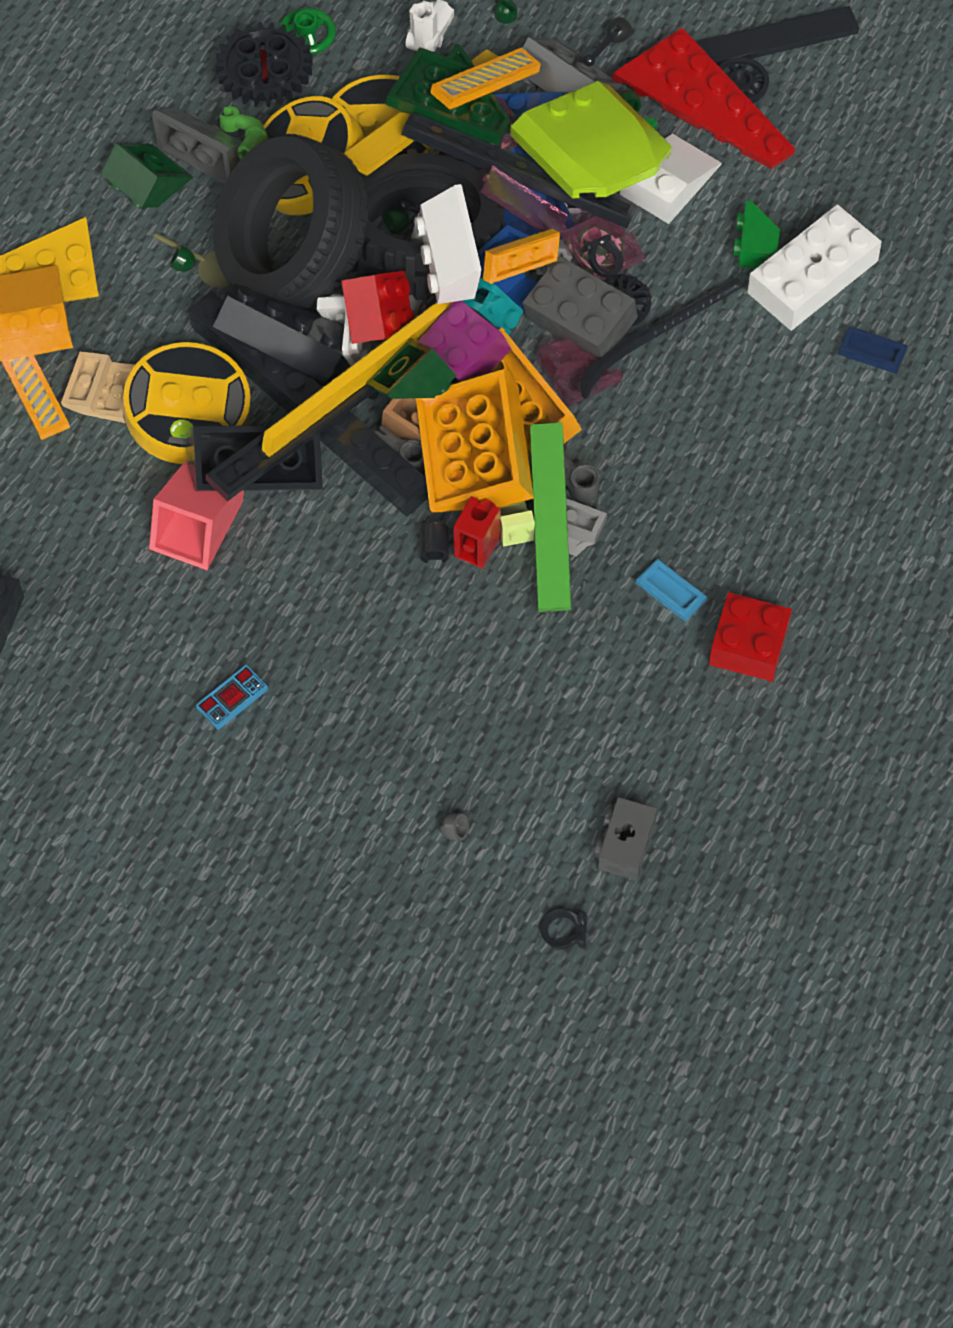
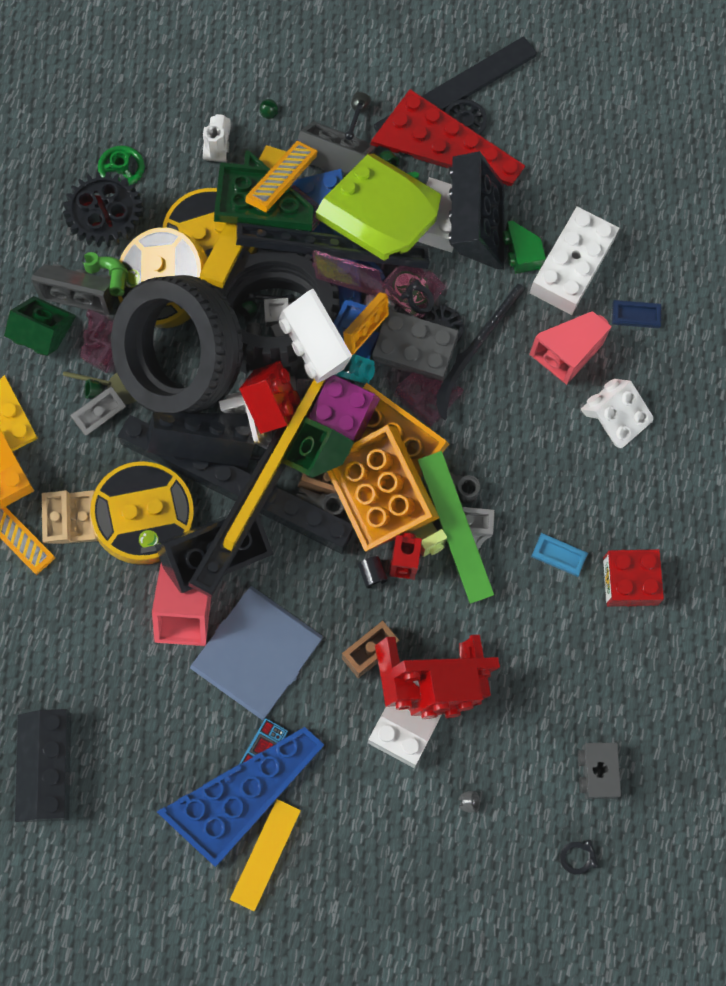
camera: 25 degrees left, 10 degrees up
none -> light grey plate [70,386,126,436]
none -> clear pink slope [80,309,114,373]
none -> blue wing [157,727,324,867]
none -> sand blue piece [190,586,323,720]
none -> yellow tile [230,799,301,912]
none -> medium nougat brick [342,621,400,679]
none -> white slope [368,681,442,768]
none -> red piece [375,634,500,719]
none -> black slope [448,151,505,270]
none -> coral slope [529,311,612,385]
none -> white bracket [581,379,653,448]

